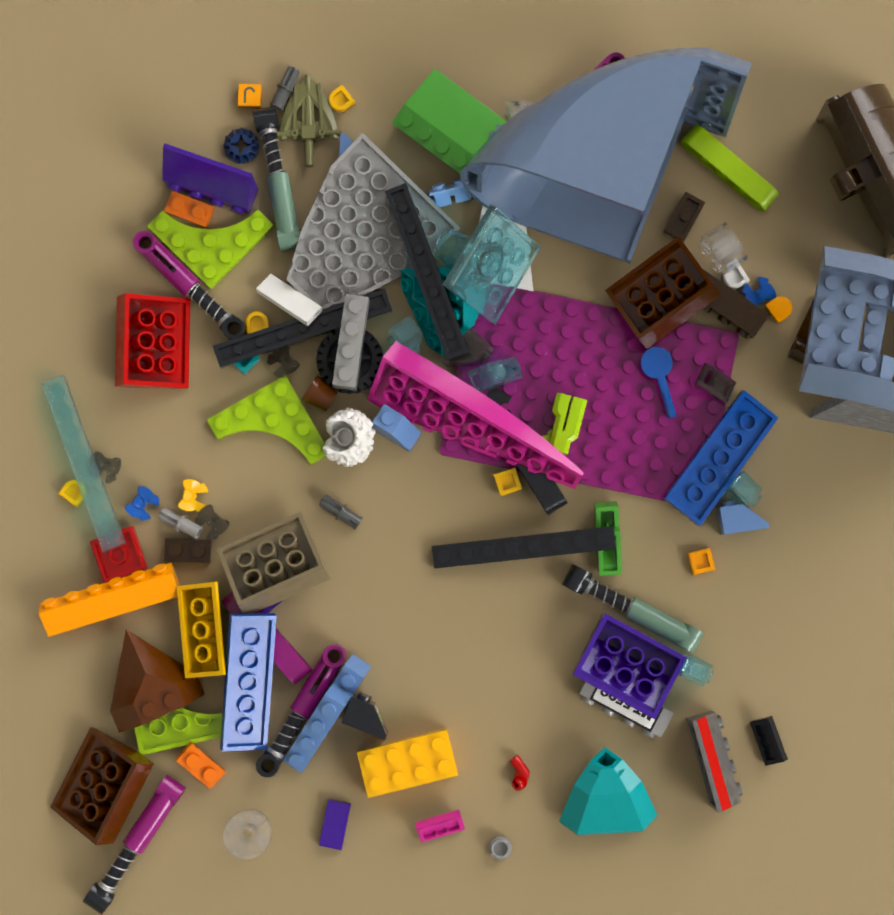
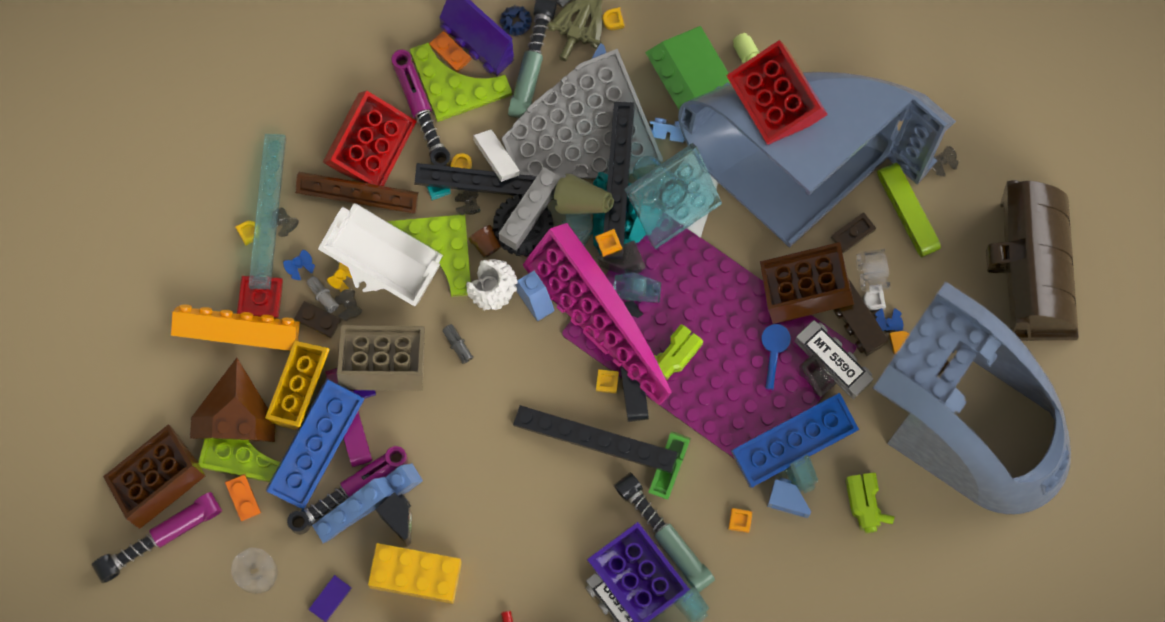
camera: 25 degrees right, 10 degrees down
none -> reddish brown plate [295,172,419,214]
none -> white piece [318,203,443,306]
none -> olive cone [554,174,614,215]
none -> light orange tile [595,229,622,257]
none -> red slope [726,40,828,145]
none -> yellowish green brick [733,33,760,63]
none -> brick [794,320,873,400]
none -> lime piece [845,473,895,533]
none -> clear smoke piece [932,146,959,176]

